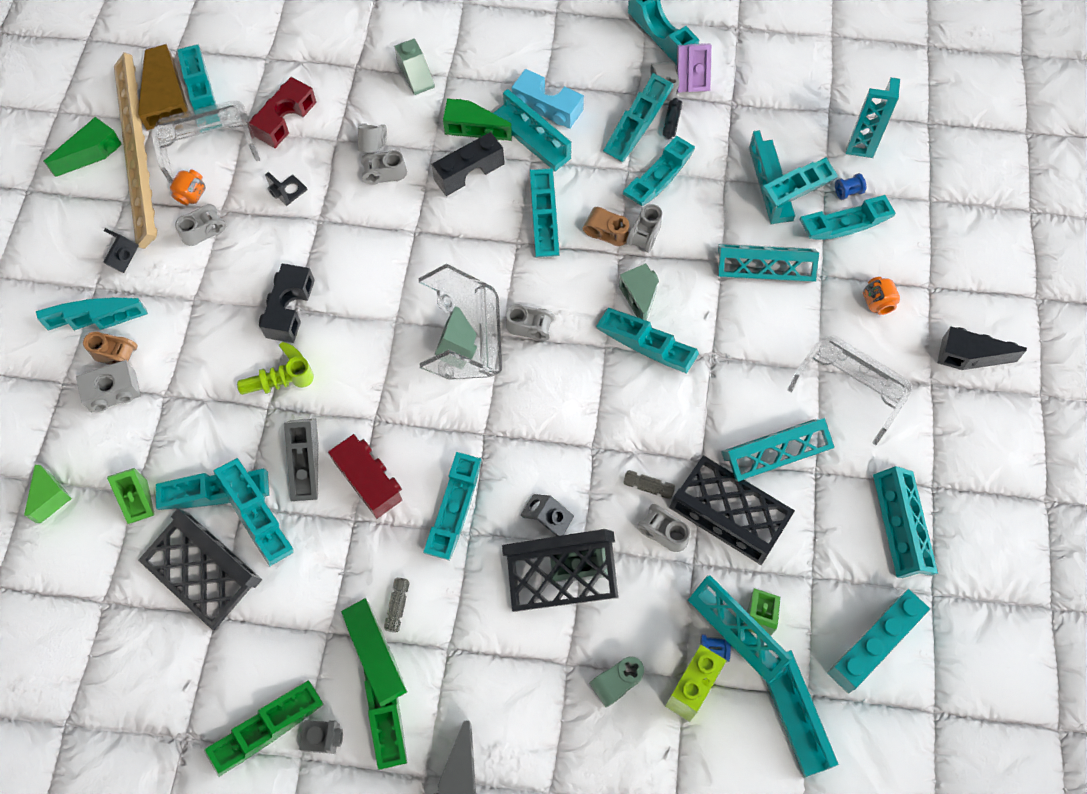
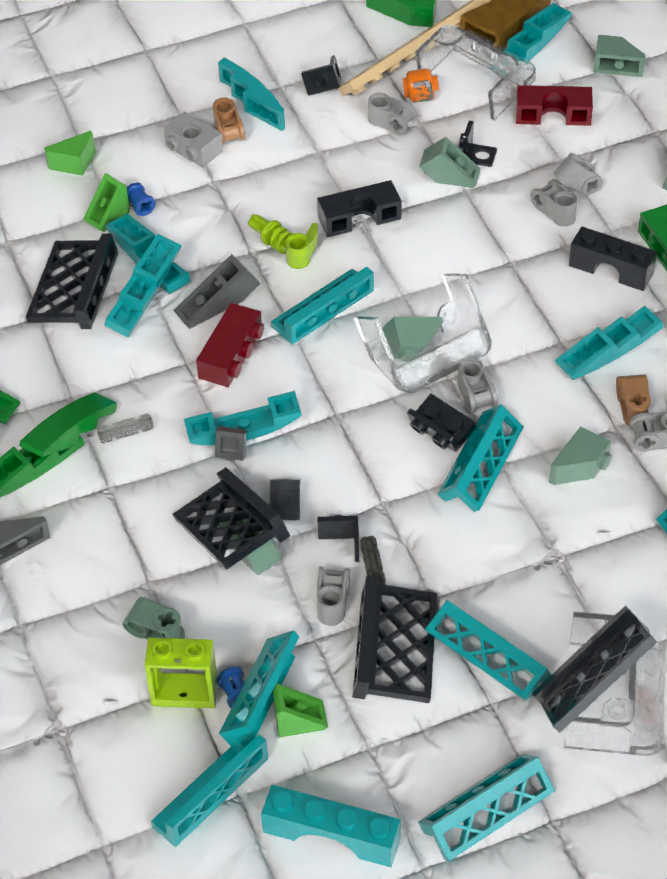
camera: 60 degrees right, 15 degrees down
teal slope [596,307,699,374] -> none
none -> blue bush [127,182,156,216]
none -> dark grey plate [215,426,247,461]
none -> teal fence [271,266,374,345]
none -> black bracket [317,515,359,562]
none -> black bracket [407,393,477,453]
none -> sand green slope [419,137,481,188]
none -> teal fence [437,404,524,512]
none -> black fence [532,605,657,733]
none -> sand green slope [594,35,645,77]

